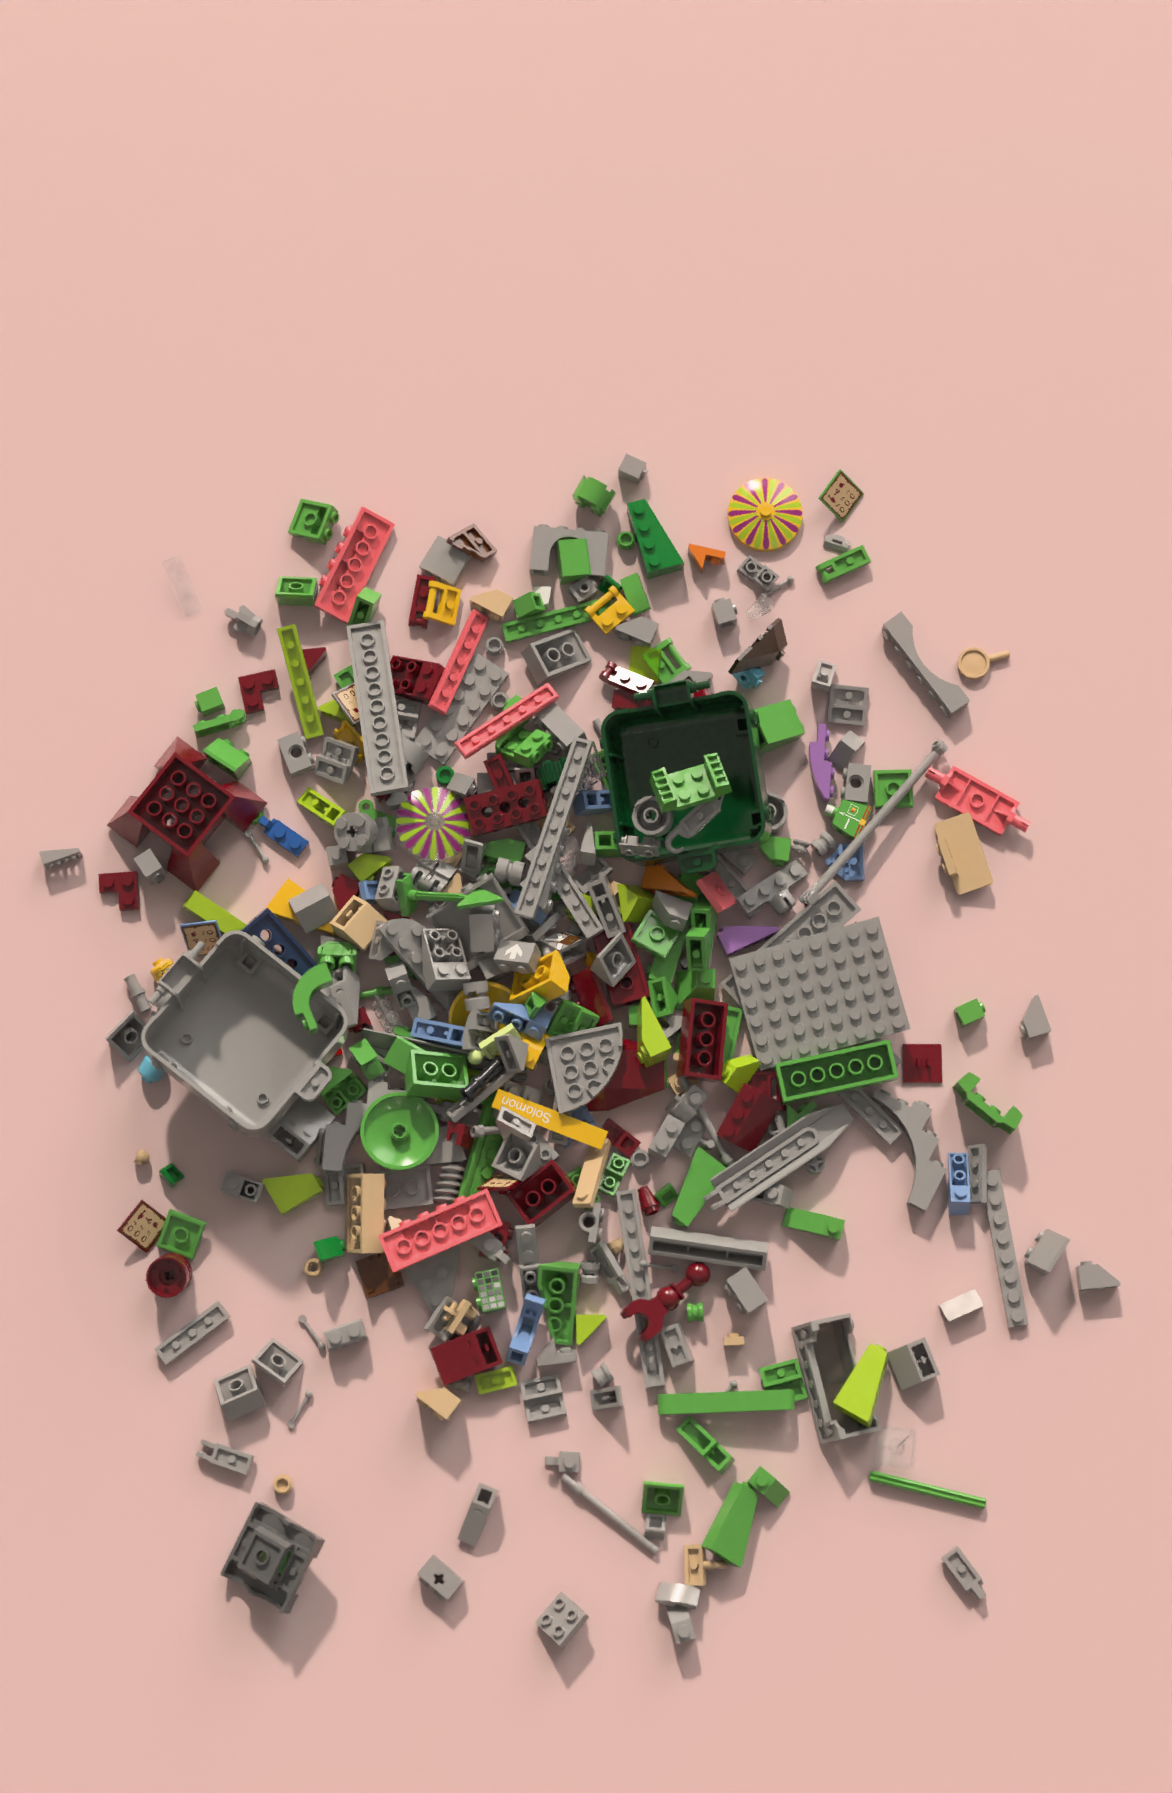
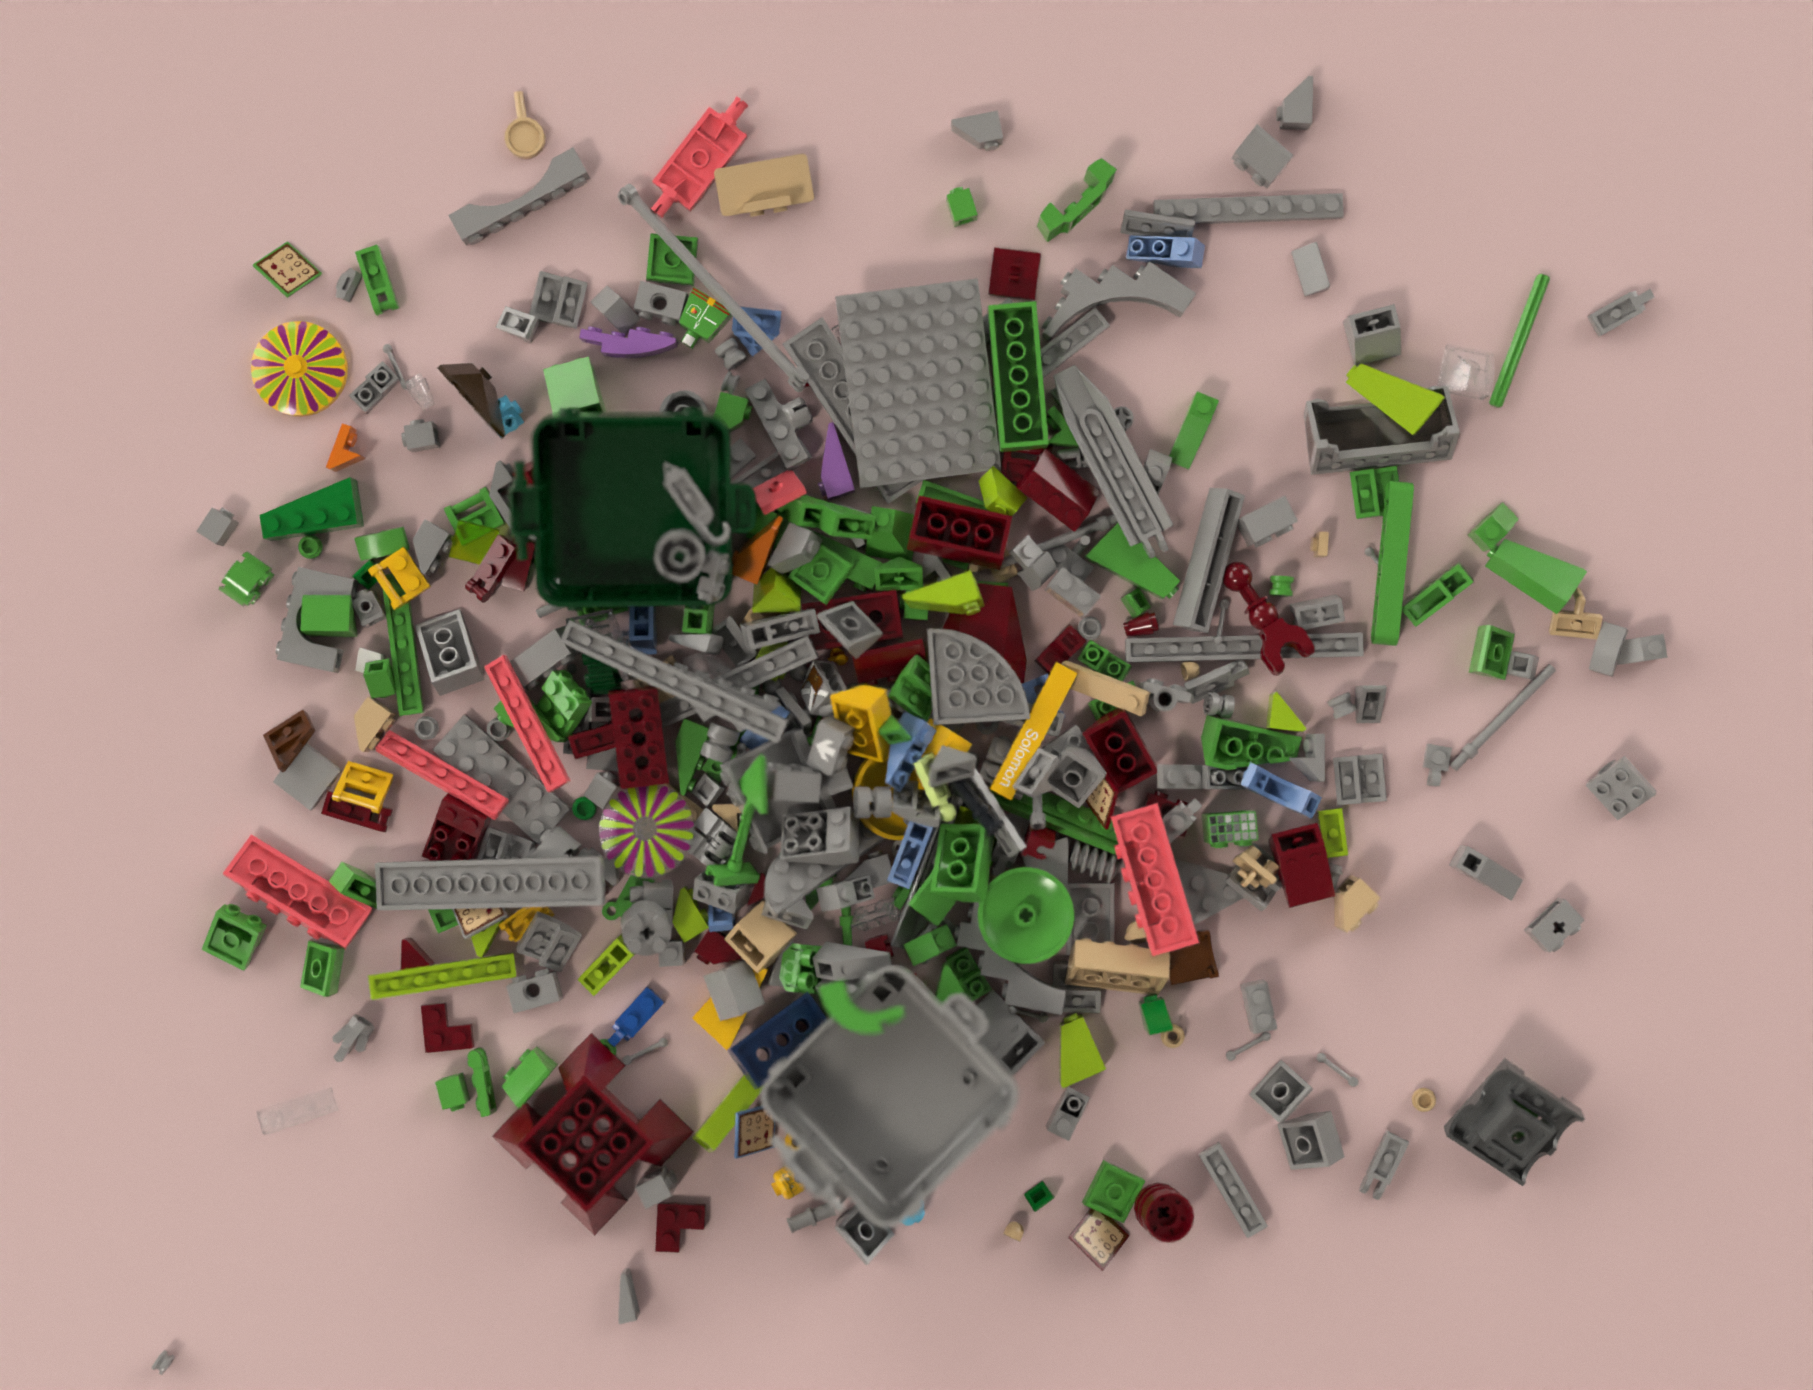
camera: 85 degrees left, 10 degrees up
light grey slope [461,839,487,874] -> none
bright green plate [649,753,732,813] -> none

